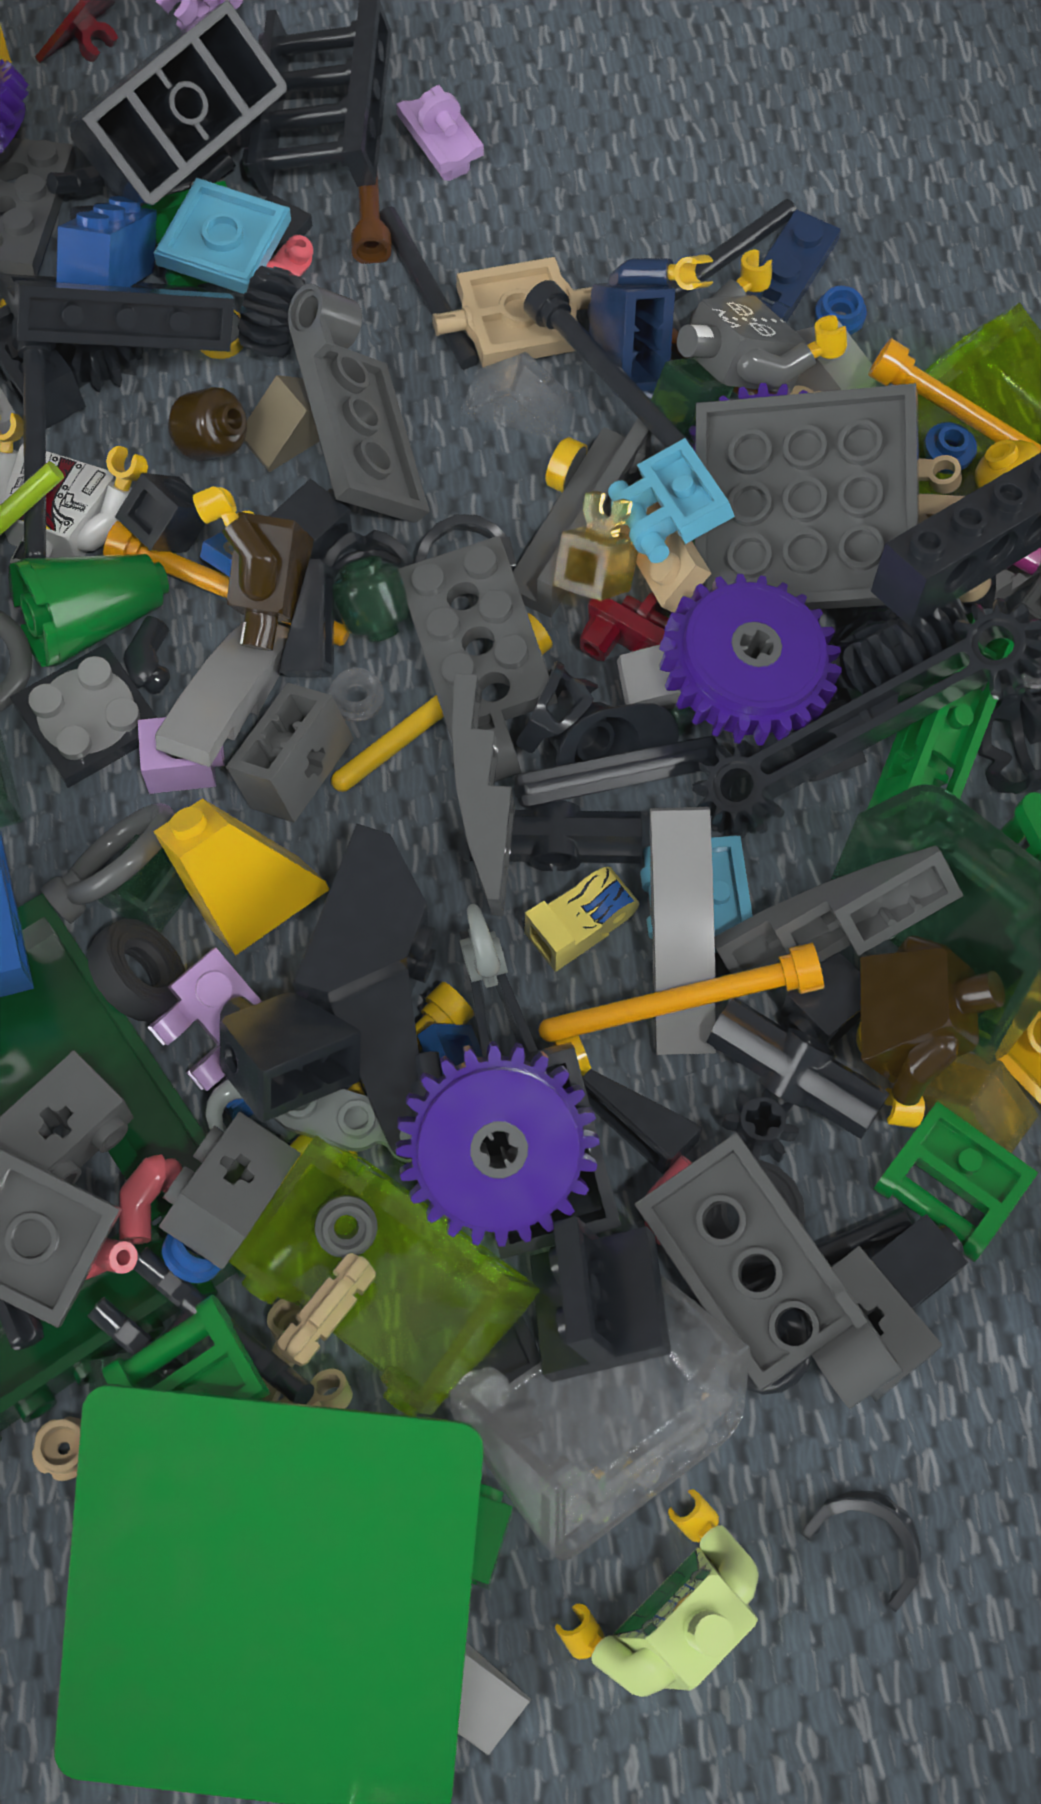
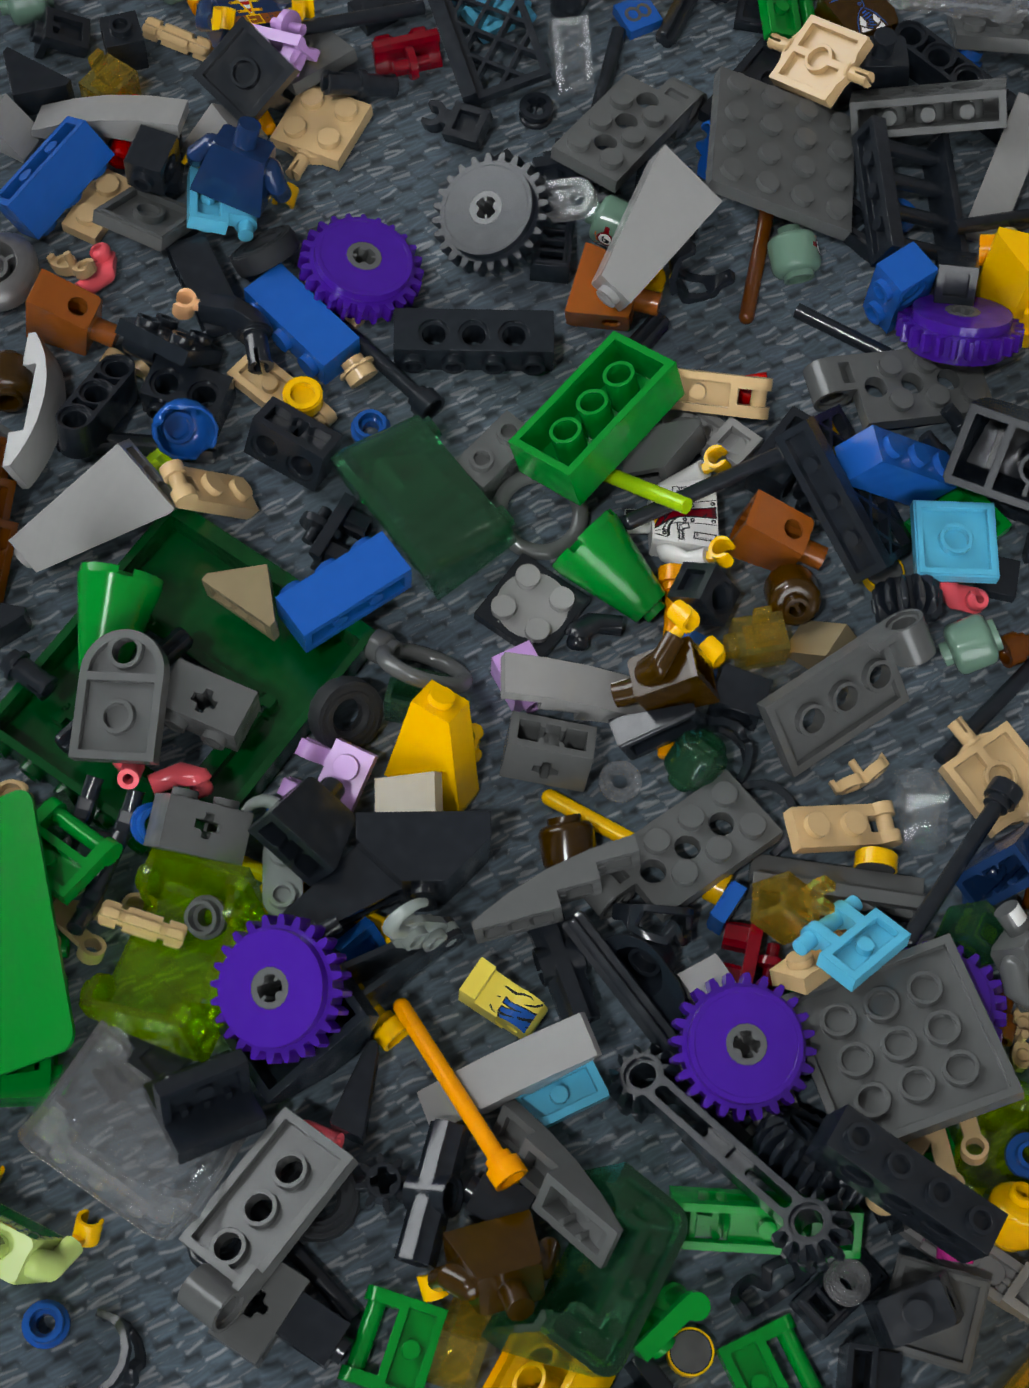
camera: 65 degrees right, 0 degrees up
none -> blue plate [22,1299,71,1349]
none -> slope [374,771,443,812]
none -> dark brown head [538,814,597,869]
none -> blue tile [706,880,747,936]
none -> clear yellow brick [723,605,791,670]
none -> dark orange torso [724,489,828,571]
none -> tan plate [783,800,903,854]
none -> tan piece [828,753,890,795]
none -> sand green head [938,614,1004,675]

